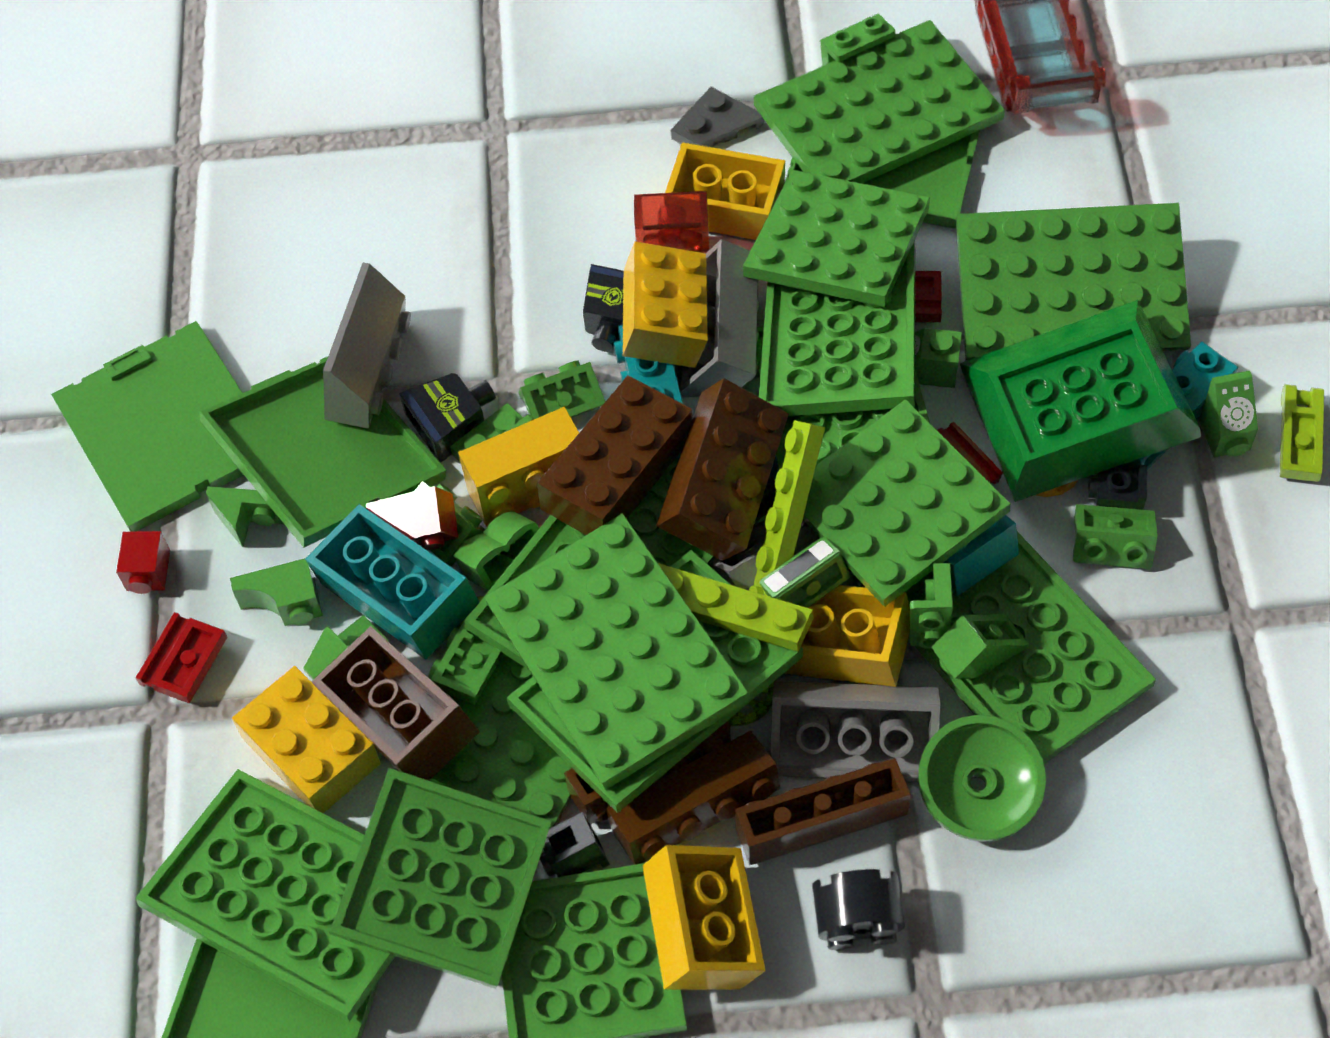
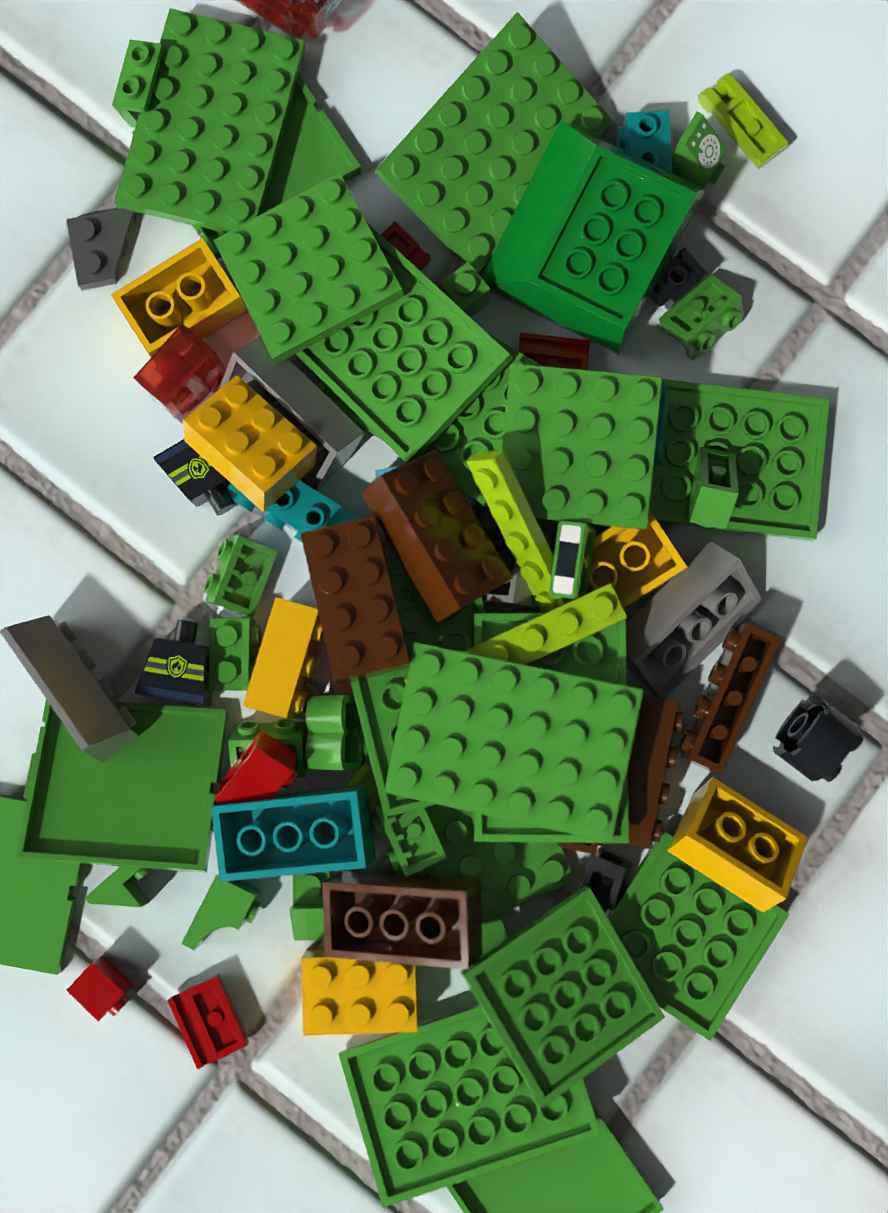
camera: 50 degrees left, 25 degrees up
bright green bracket [910,563,953,649] -> none
bright green dish [918,715,1046,841] -> none

